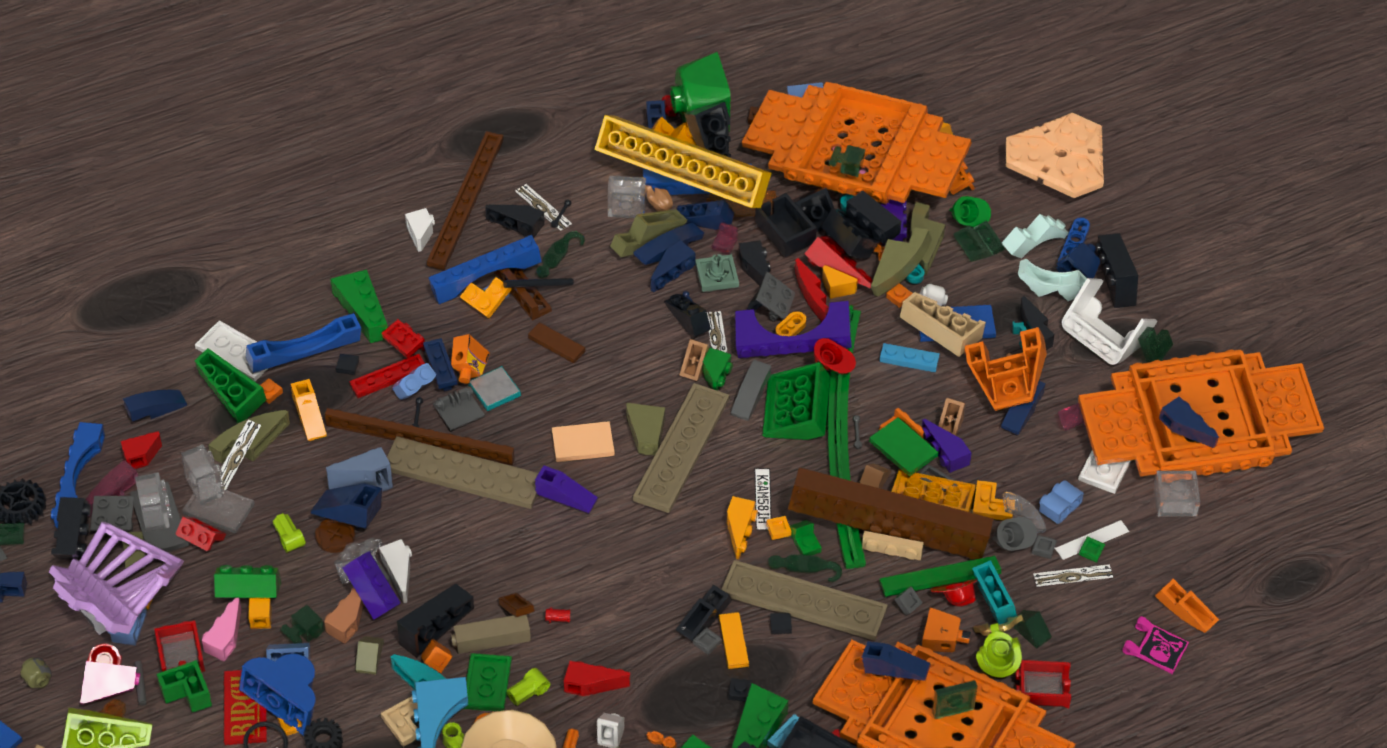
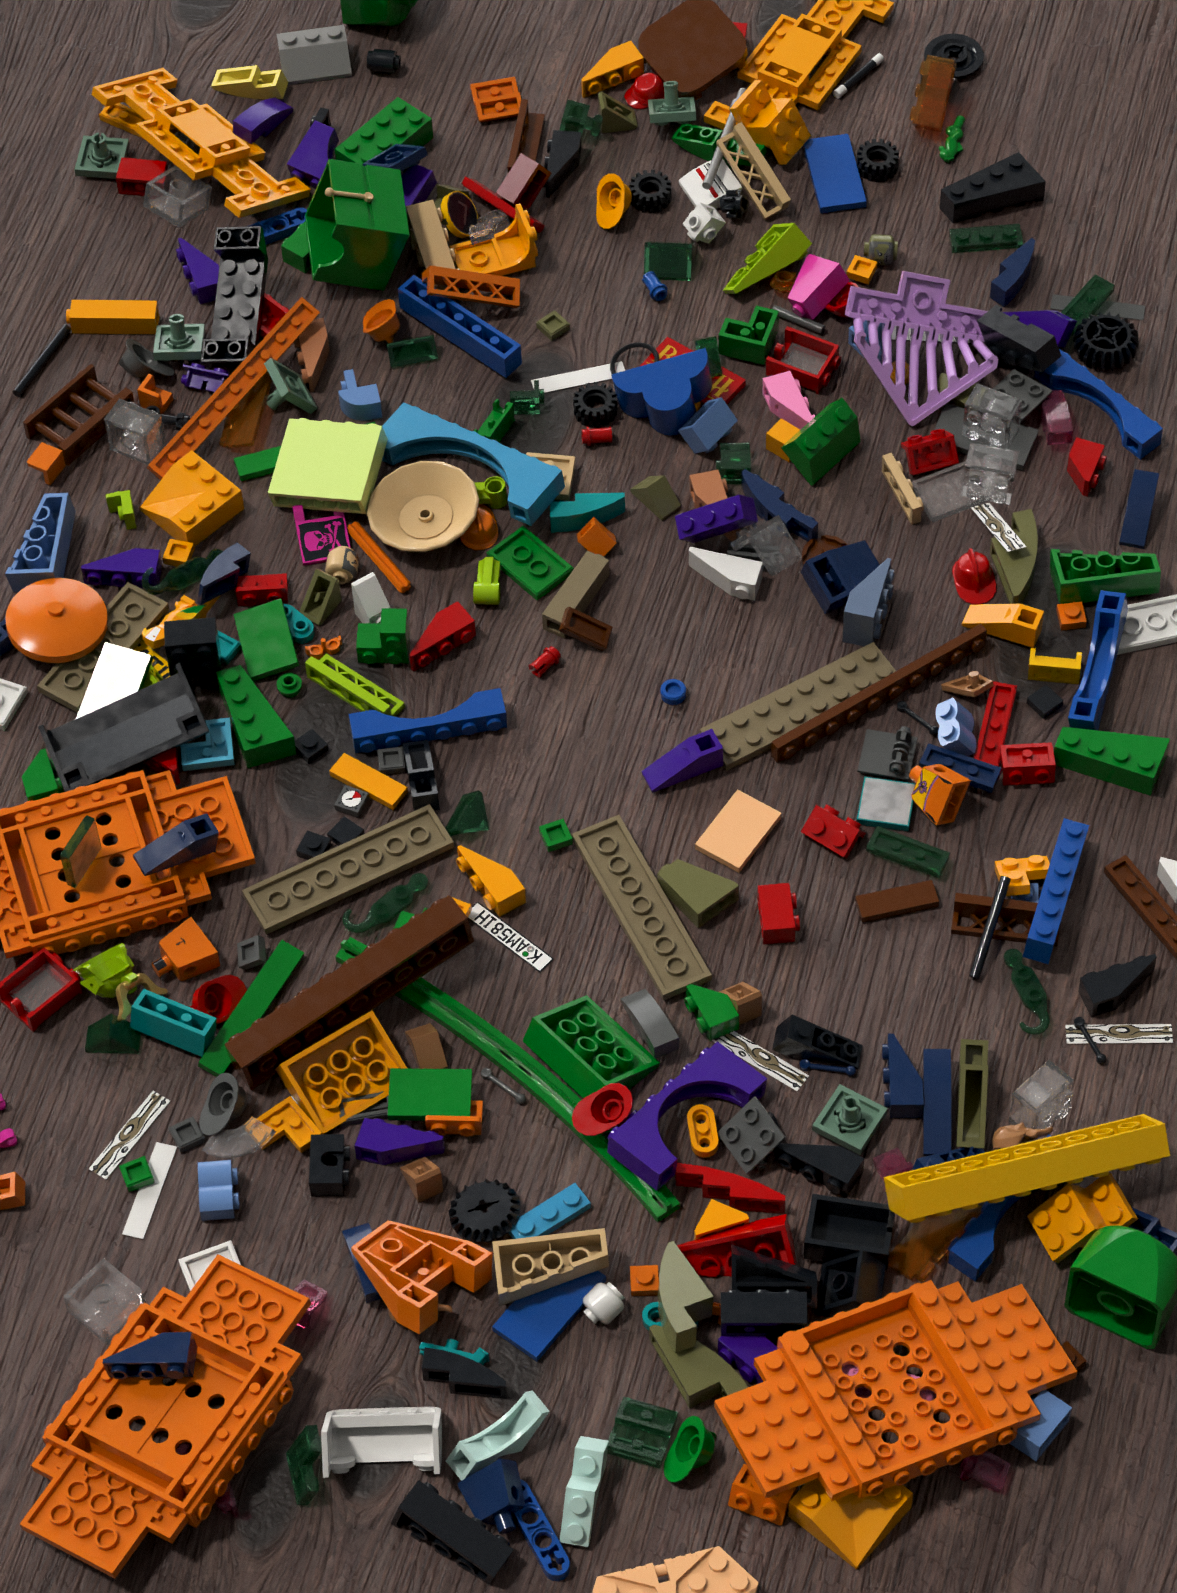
camera: 135 degrees right, 5 degrees up
lime piece [273,513,306,553] -> none
black wedge [397,583,474,658] -> none
black wedge [684,102,731,158] -> none
clear green brick [829,145,865,177] -> none
none -> green plate [276,673,302,698]
none -> black plate [296,830,332,860]
none -> lime fence [305,654,405,717]
none -> black brick [309,1134,351,1197]
none -> tile [334,785,369,818]
none -> blue arch [349,688,507,753]
none -> green brick [356,608,410,664]
none -> clear green slope [445,790,489,837]
none -> black gear [448,1178,521,1242]
none -> green plate [539,819,573,853]
none -> red pin [581,427,612,446]
none -> blue tile [660,679,686,705]
none -> clear green slope [692,336,722,377]
none -> dark blue slope [742,469,818,542]
none -> red brick [757,883,800,944]
none -> red bracket [801,804,866,859]
none -> light orange plate [846,255,877,285]
none -> clear green plate [866,826,950,879]
none -> tan plate [882,453,924,525]
none -> medium nougat piece [941,671,994,698]
none -> red piece [952,548,996,605]
none -> dark purple slope [1003,310,1077,347]
none -> yellow hinge [1028,648,1082,684]

